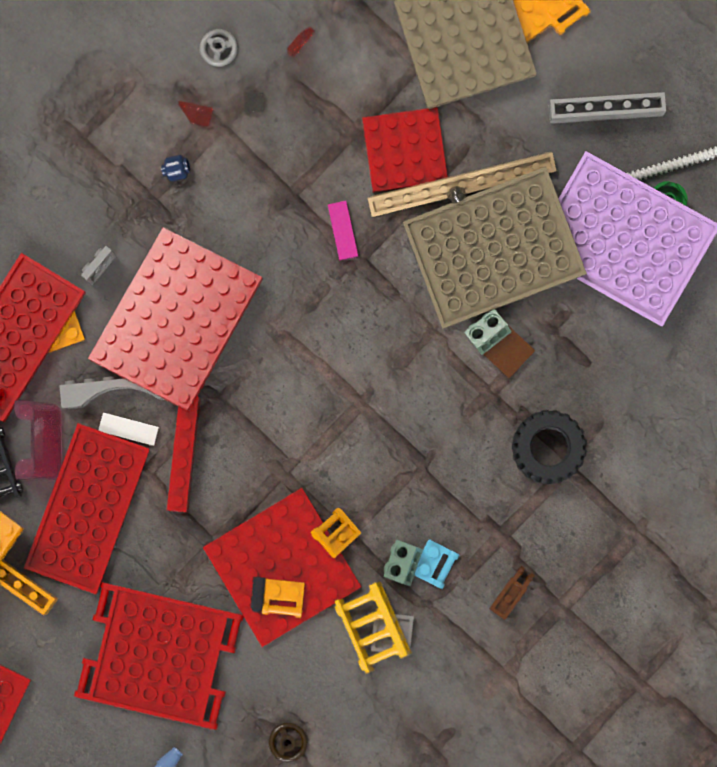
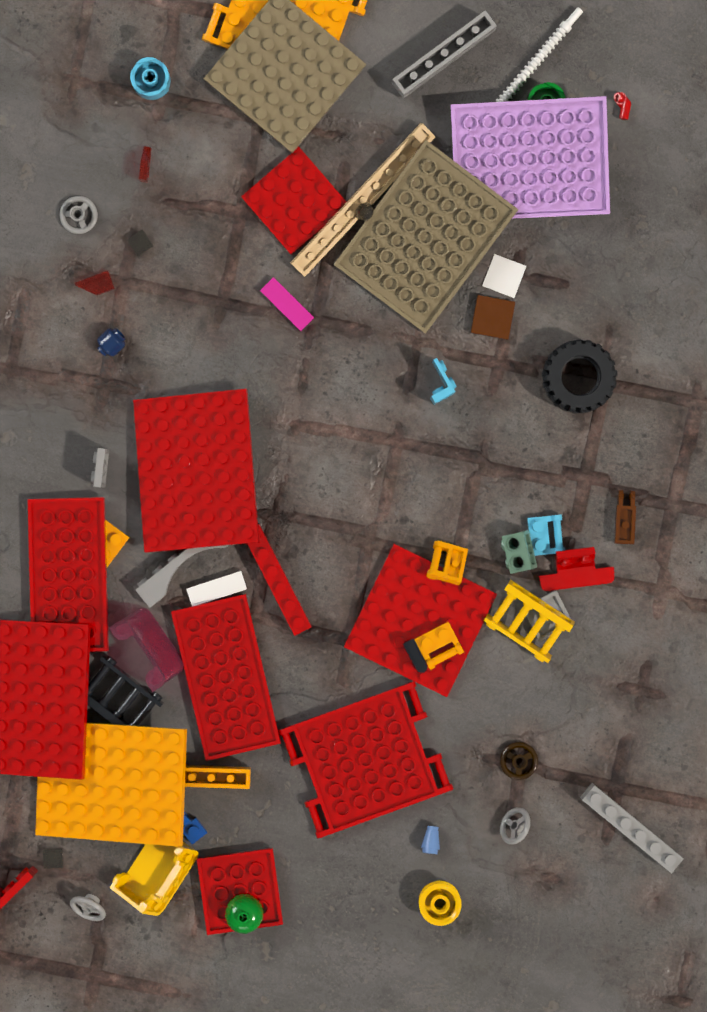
camera: 40 degrees left, 5 degrees up
sand green brick [464,309,512,355] -> none
none -> medium azure bracket [430,358,457,405]
none -> white sticker [482,254,526,298]
none -> red plate [539,547,614,591]

